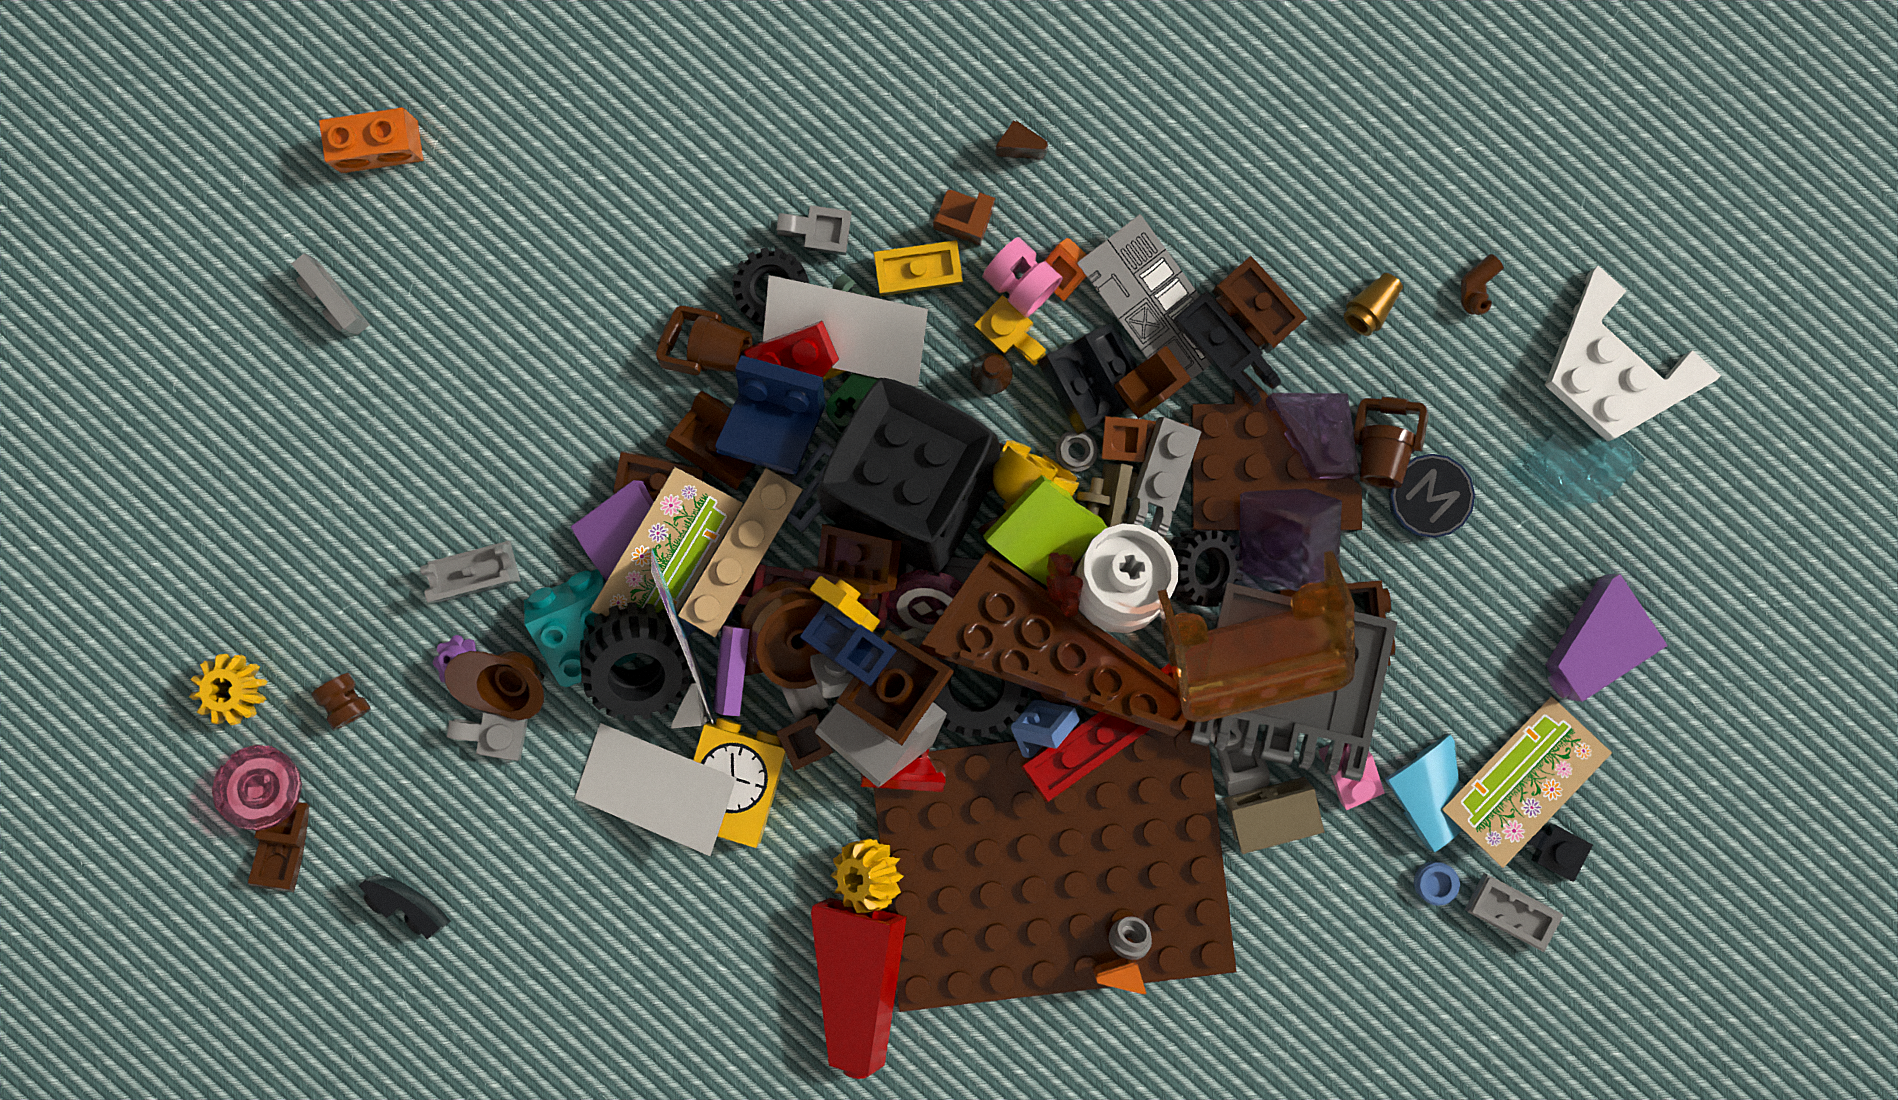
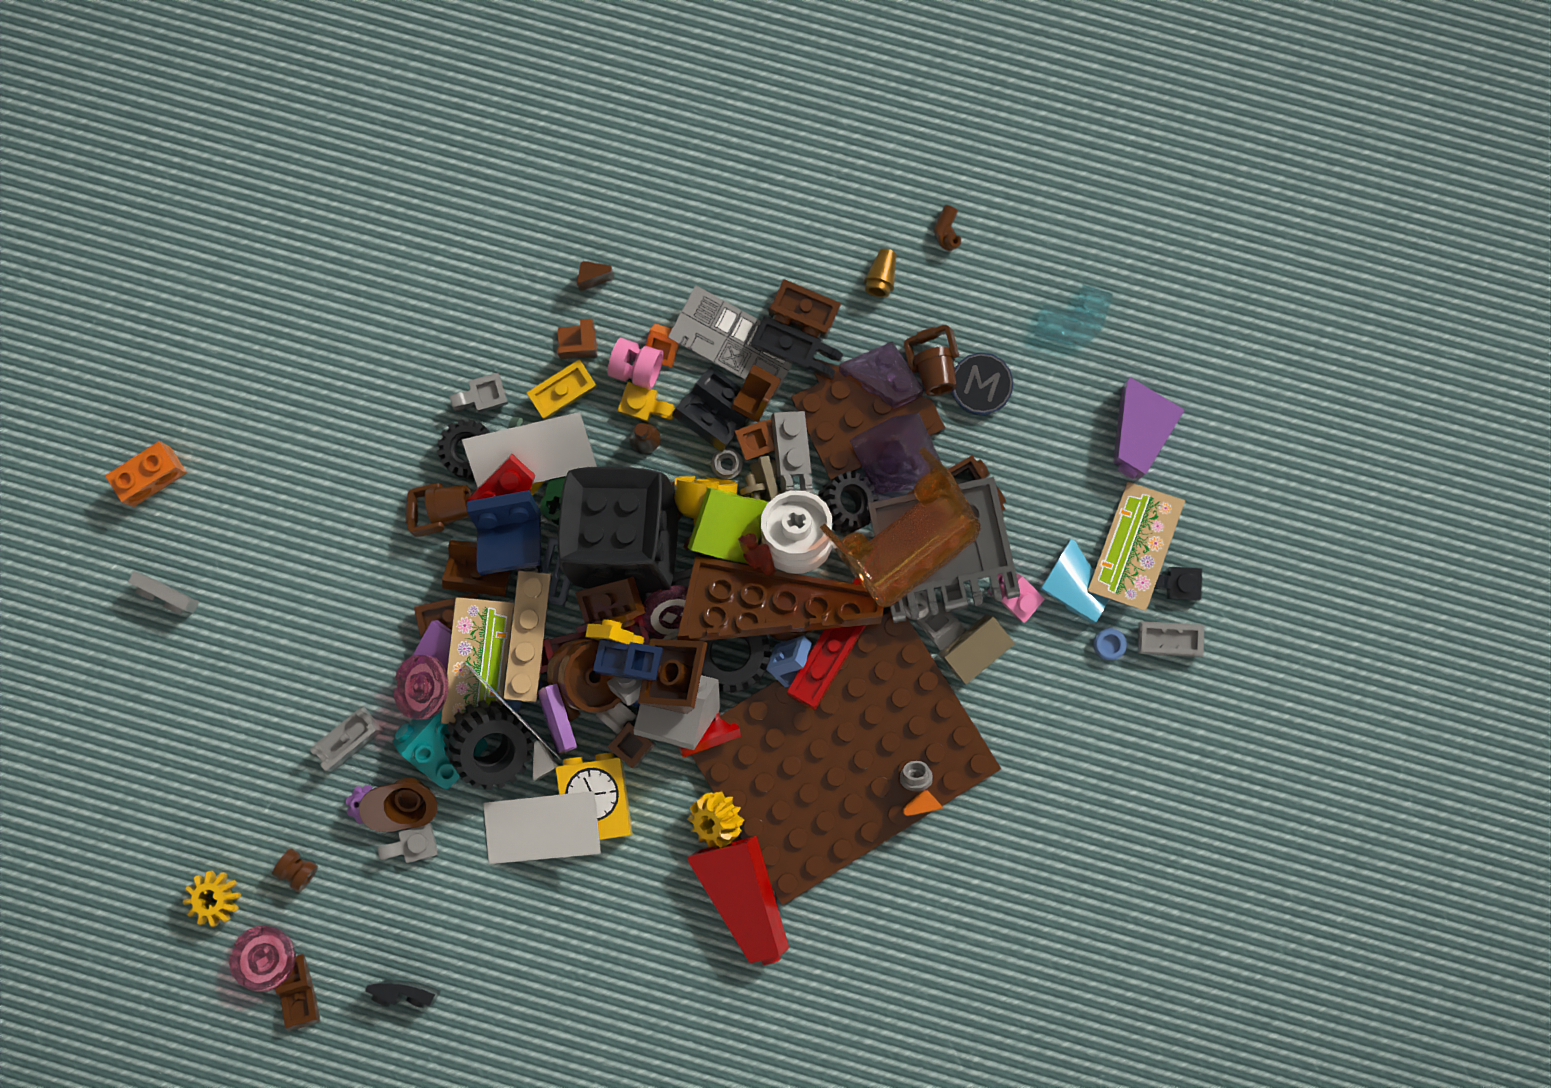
camera: 30 degrees left, 5 degrees down
white wing [1545,266,1721,442] -> none
none -> clear pink tile [393,655,449,720]

